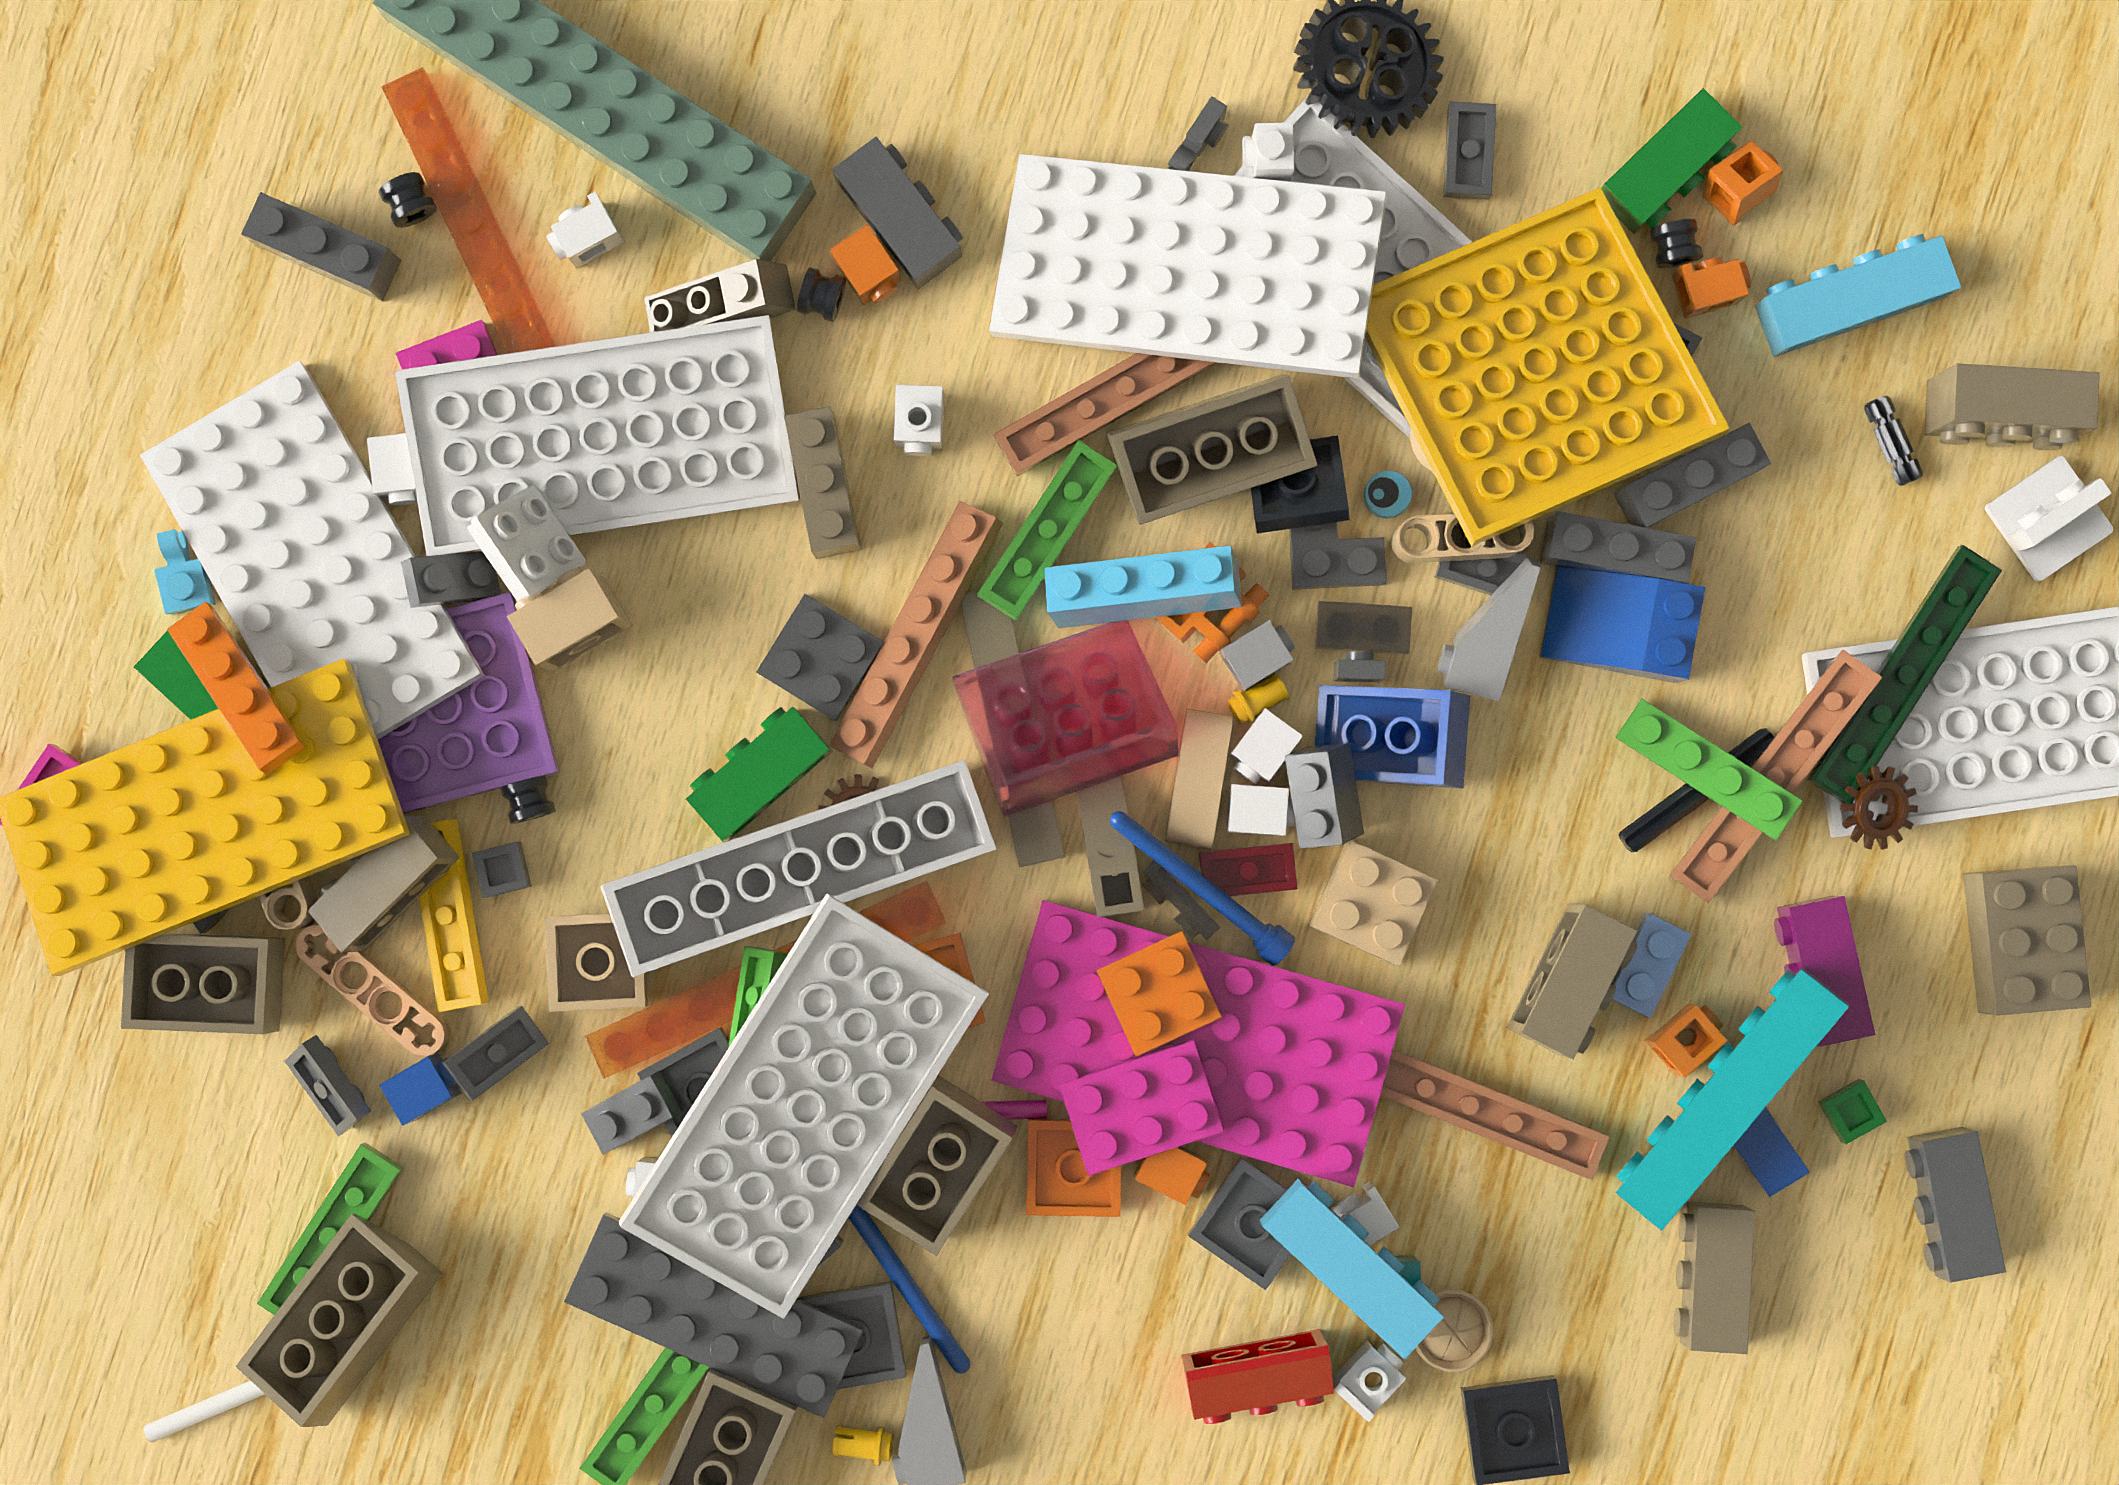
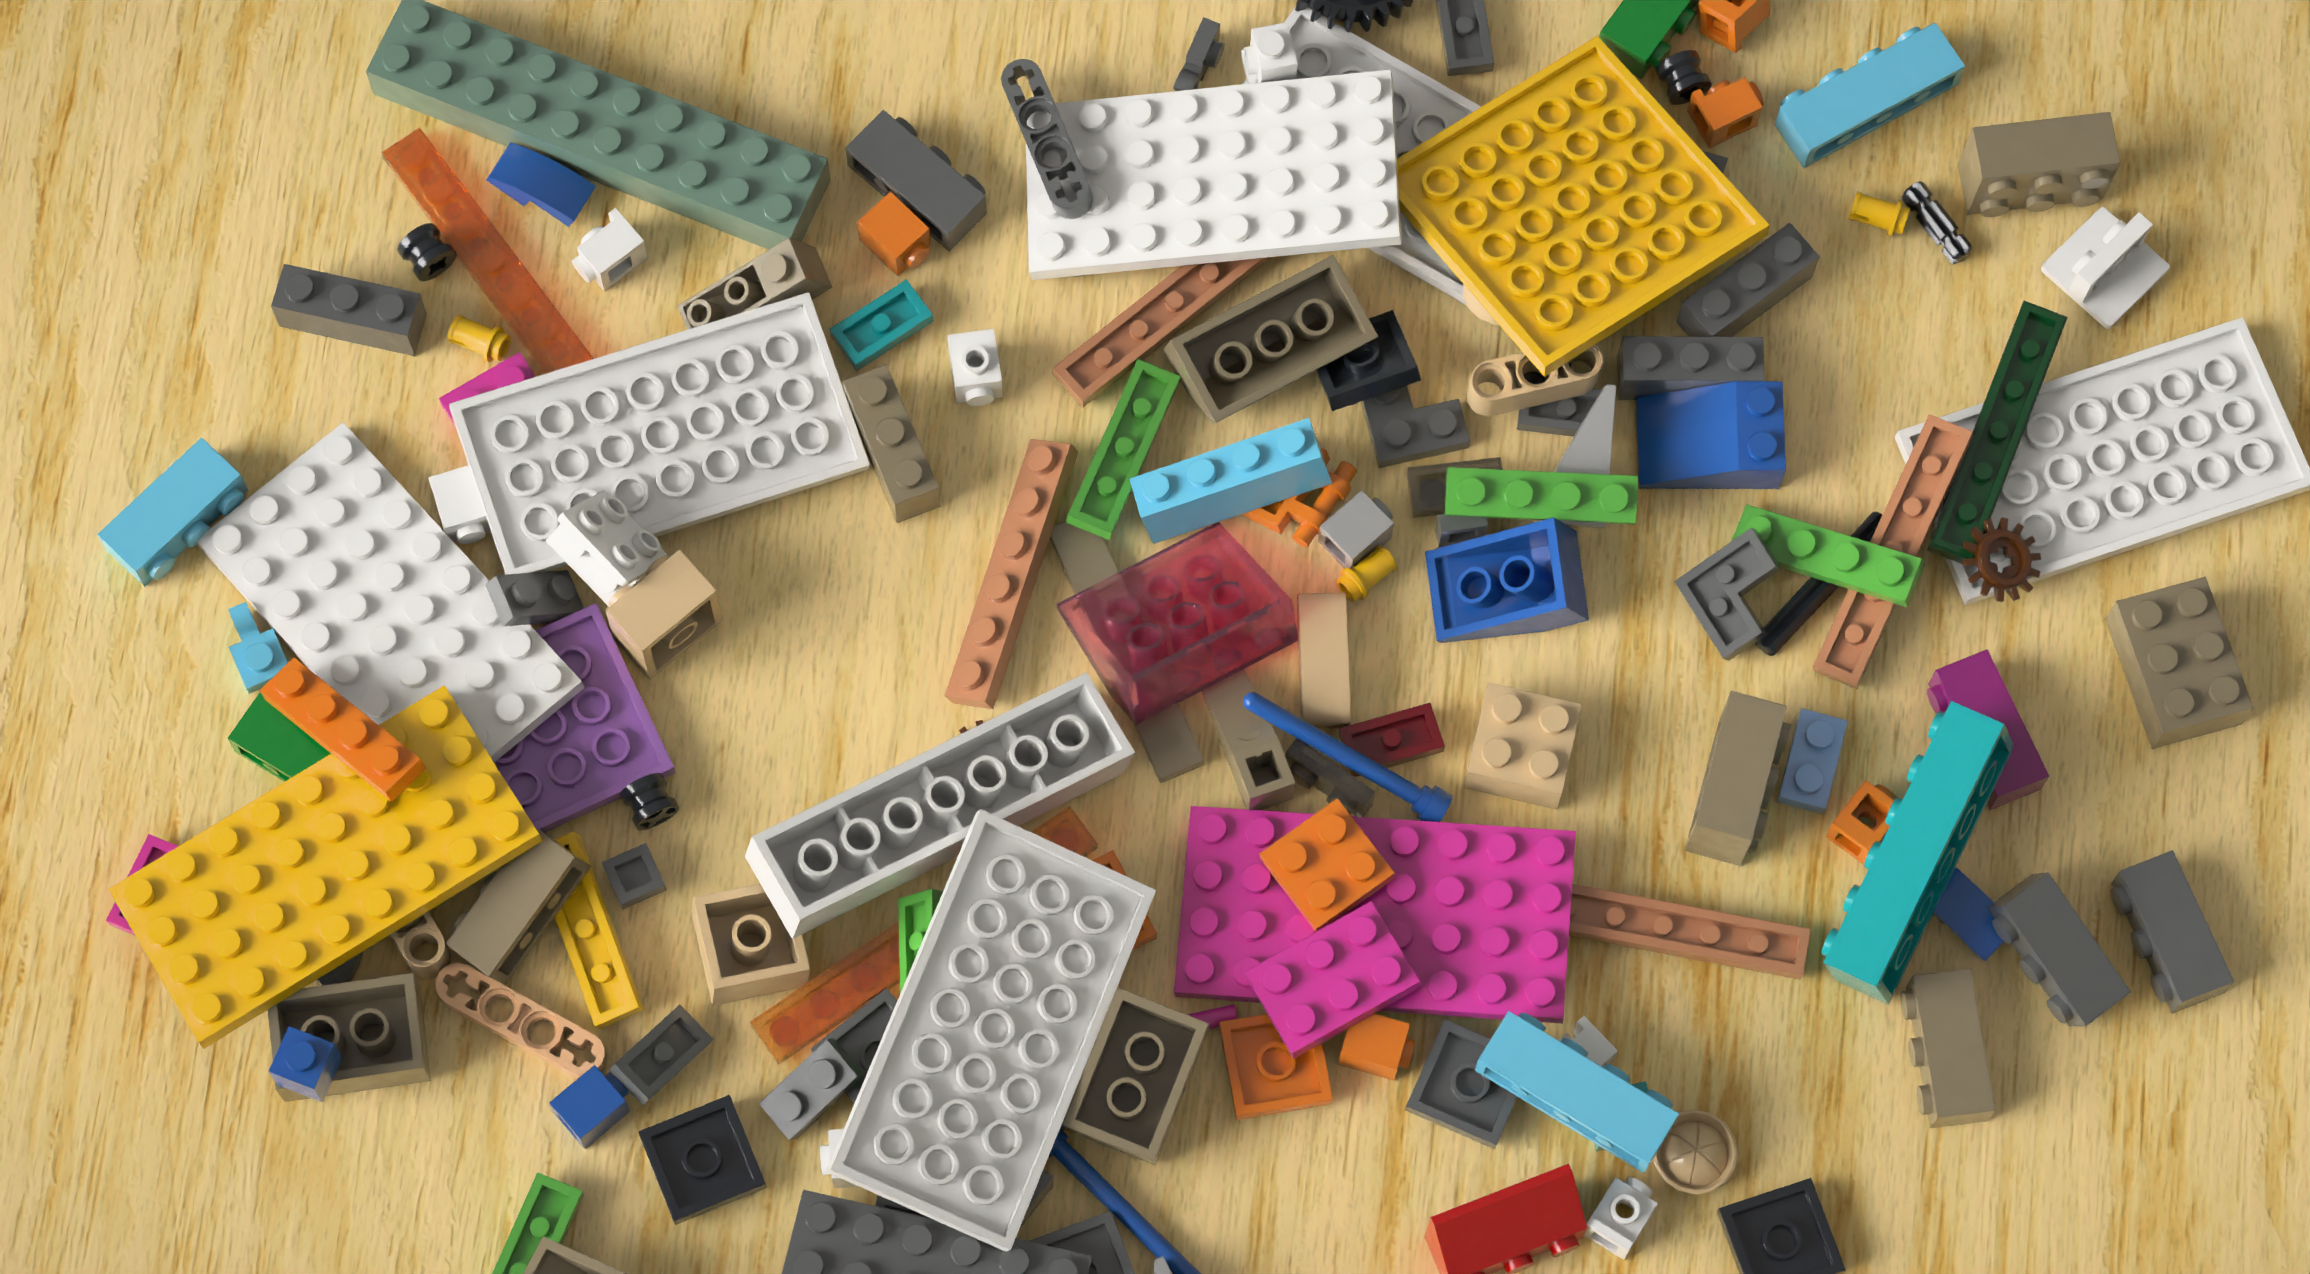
camera: 15 degrees left, 15 degrees down
dark grey plate [284,1035,371,1137] -> none
green brick [686,706,833,842] -> none
dark grey plate [756,594,884,722] -> none
black wheel [797,267,846,322] -> none
white brick [1226,784,1295,836] -> none
white brick [1231,708,1303,785] -> none
brick [1285,742,1364,848] -> none
medium azure tile [1364,470,1412,519] -> none
green plate [1818,1079,1887,1144] -> none
none -> medium azure brick [97,437,248,587]
none -> blue brick [268,1026,343,1102]
none -> yellow pin [447,314,511,362]
none -> blue slope [486,142,596,227]
none -> black plate [638,1095,767,1225]
none -> teal plate [829,279,933,371]
none -> dark grey beam [1001,59,1094,219]
none -> bright green plate [1445,467,1638,525]
none -> dark grey plate [1674,528,1781,661]
none -> yellow pin [1848,191,1911,237]
none -> dark grey brick [1987,872,2131,1026]

